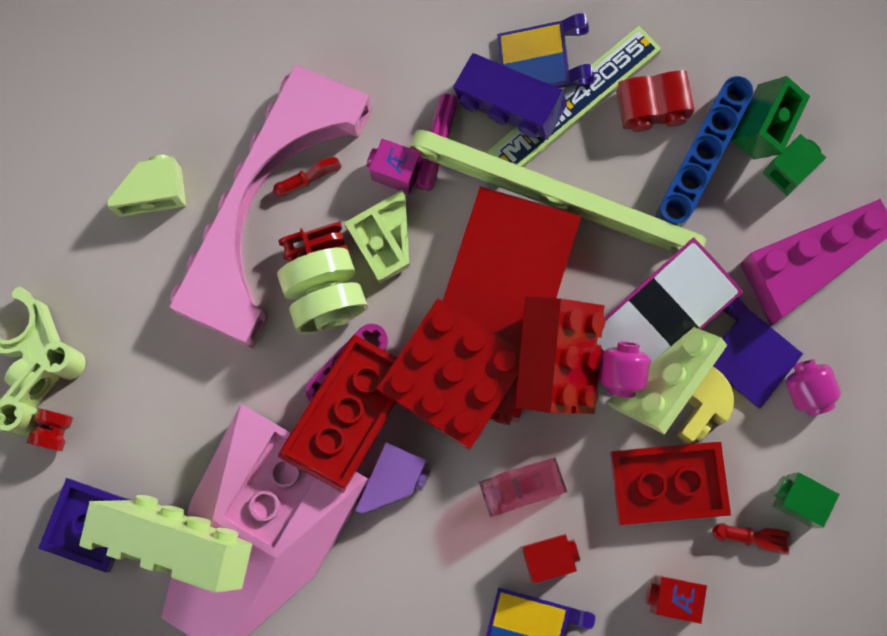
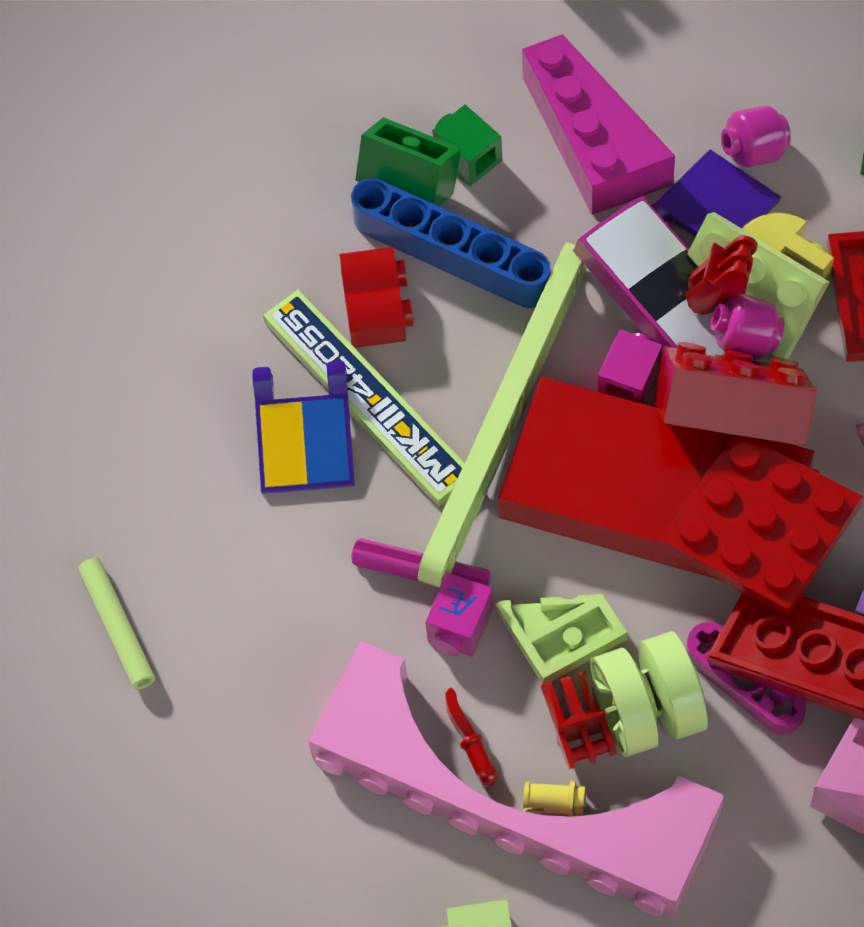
camera: 90 degrees left, 15 degrees down
dark purple brick [453,53,567,140] -> none
none -> light yellow pin [523,781,586,817]
none -> dark pink brick [598,330,662,404]
none -> red arm [686,235,758,315]

